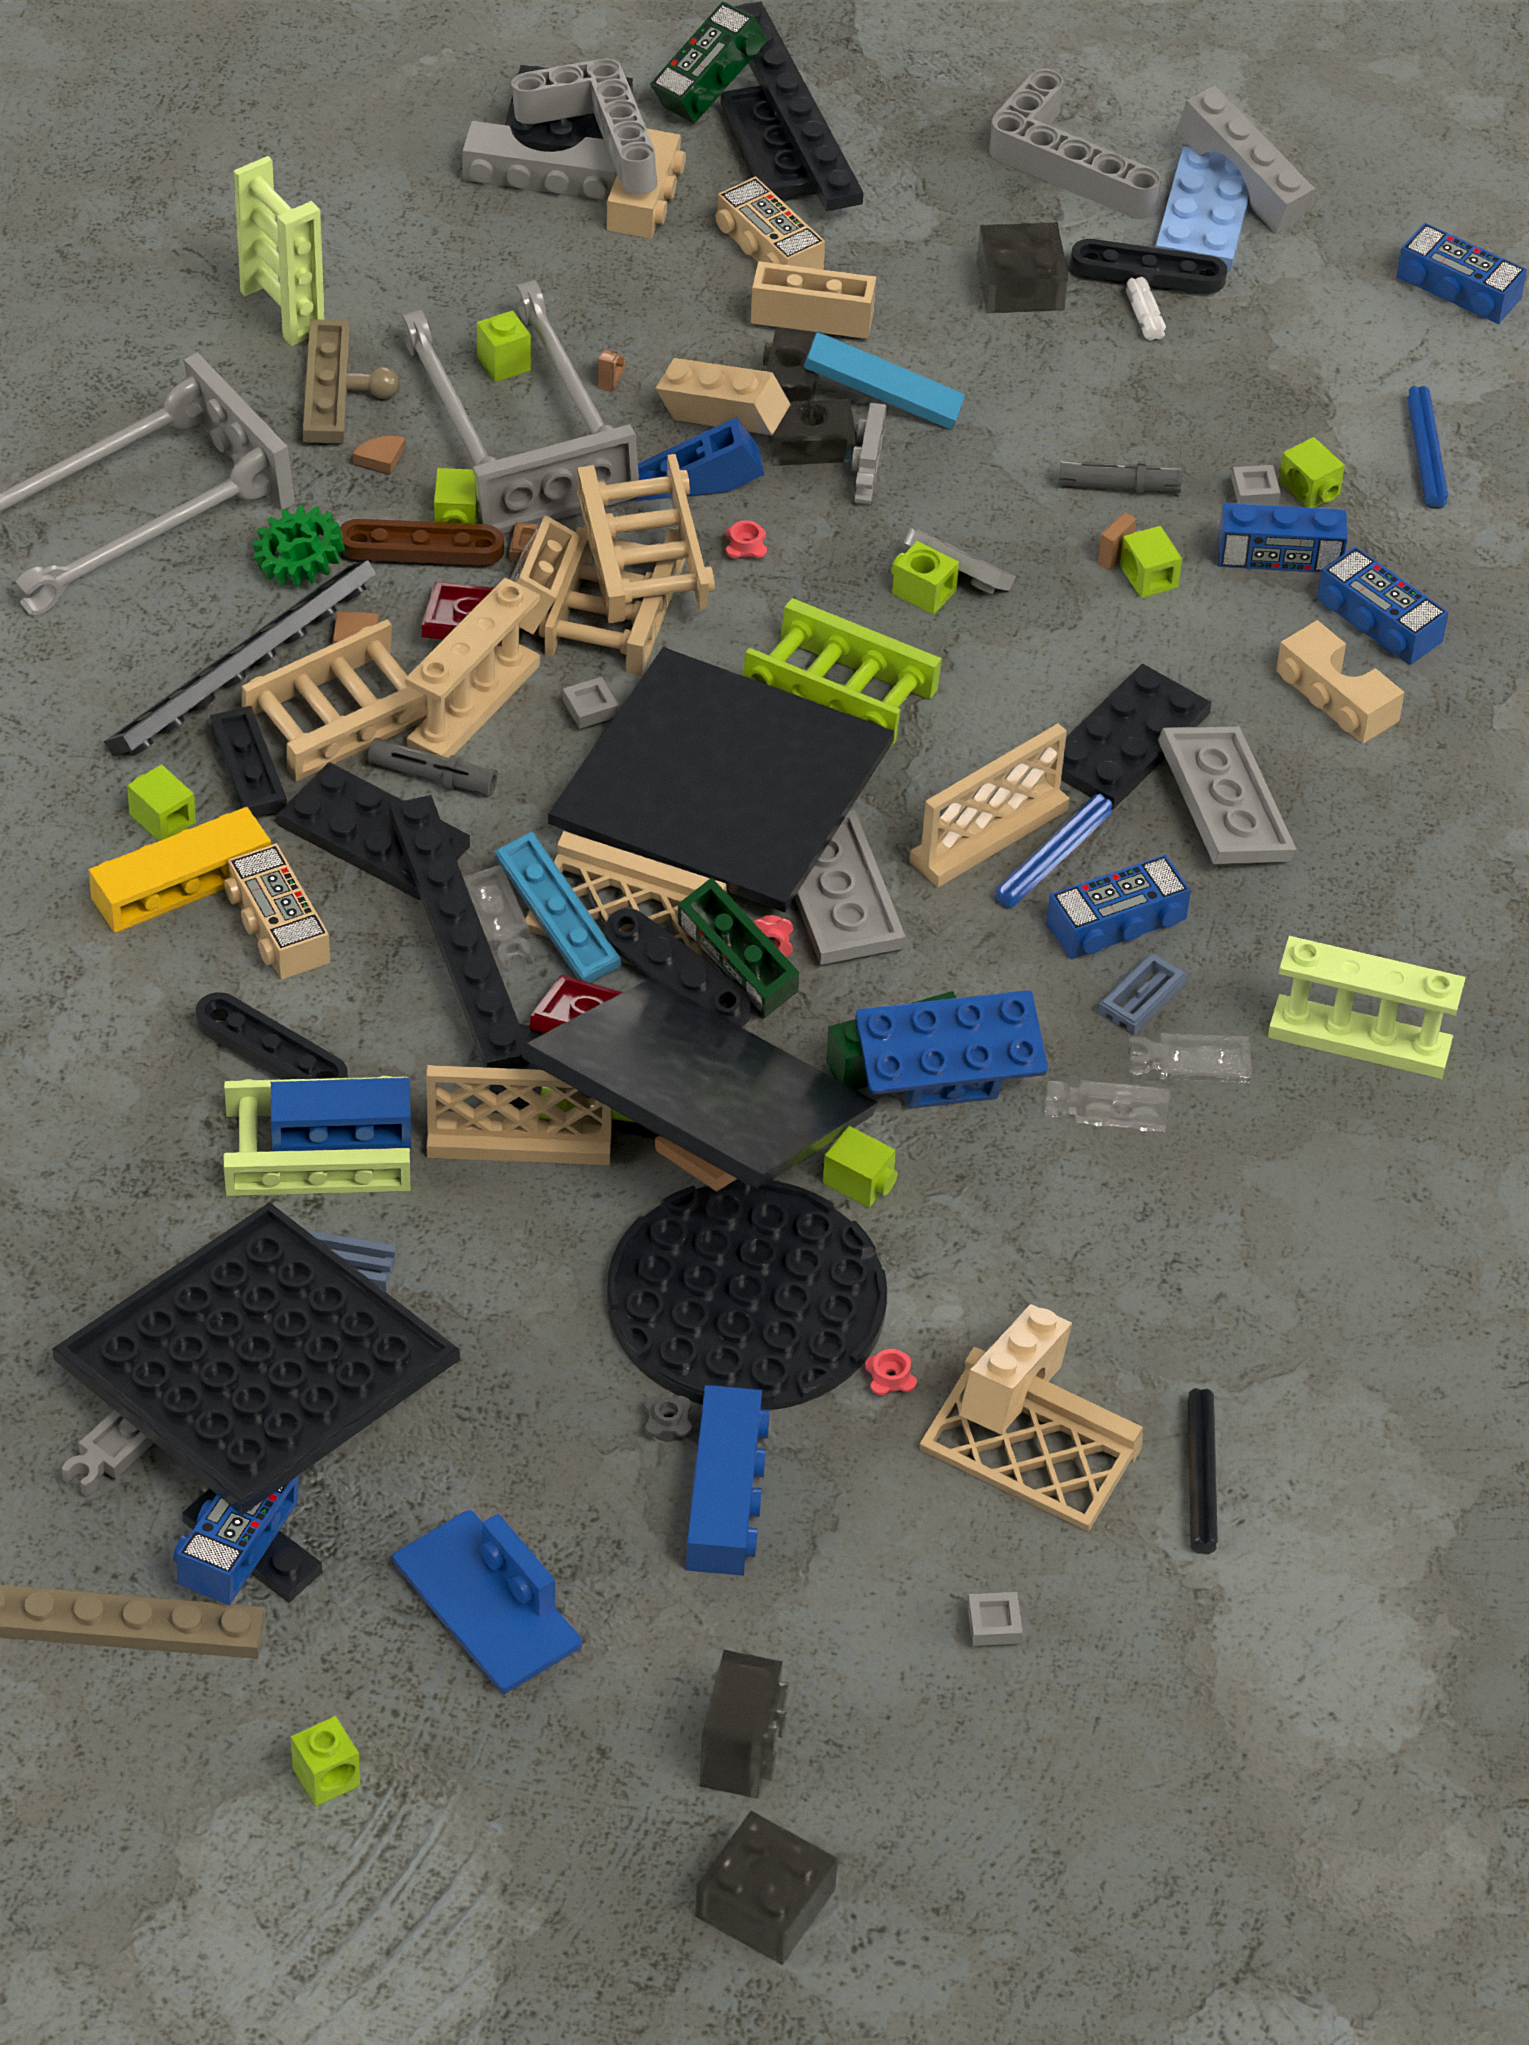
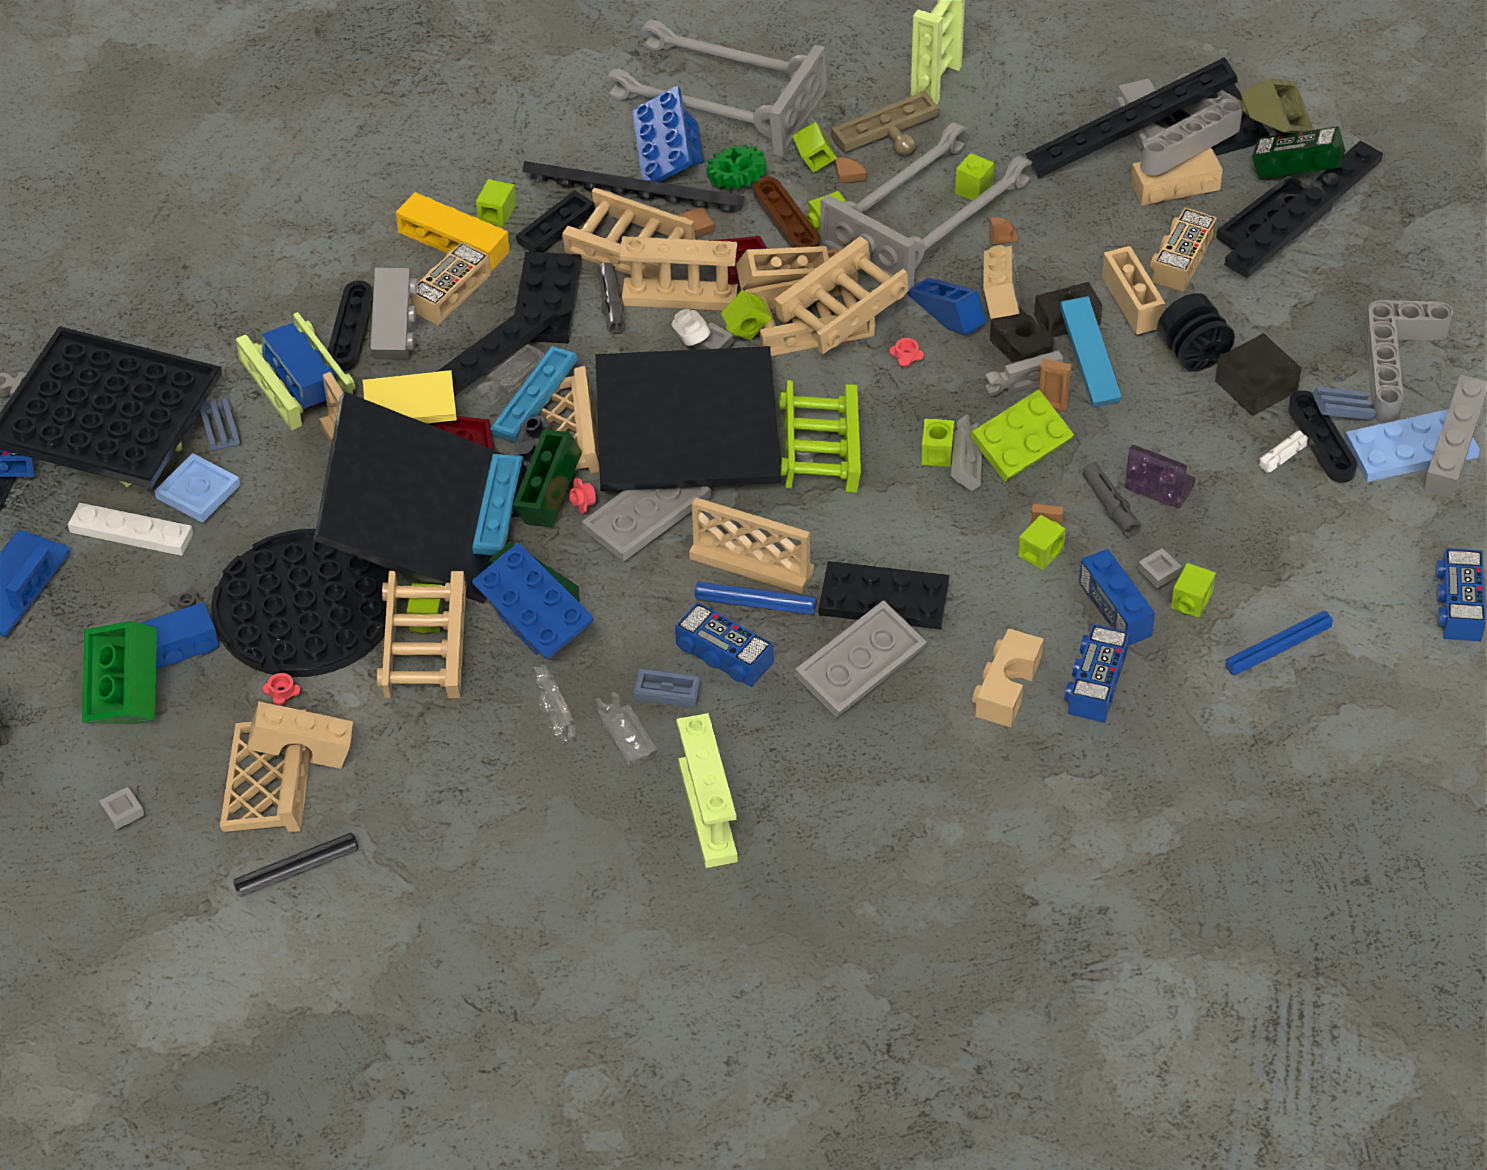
camera: 65 degrees right, 0 degrees up
none -> white plate [68,503,193,556]
none -> green slope [82,621,157,724]
none -> light blue plate [154,453,241,523]
none -> light yellow tile [363,370,457,424]
none -> light grey brick [370,268,417,360]
none -> tan fence [377,571,466,698]
none -> dark azure tile [472,454,523,556]
none -> blue bracket [632,86,704,182]
none -> white plate [672,309,710,346]
none -> lime brick [721,289,772,341]
none -> lime brick [792,122,837,173]
none -> lime plate [969,389,1075,482]
none -> black plate [1025,57,1238,179]
none -> medium nougat tile [1039,359,1072,412]
none -> clear purple bracket [1125,445,1196,509]
none -> black wheel [1157,293,1235,371]
none -> olive slope [1240,79,1314,133]
none -> sand blue tile [1312,386,1376,420]

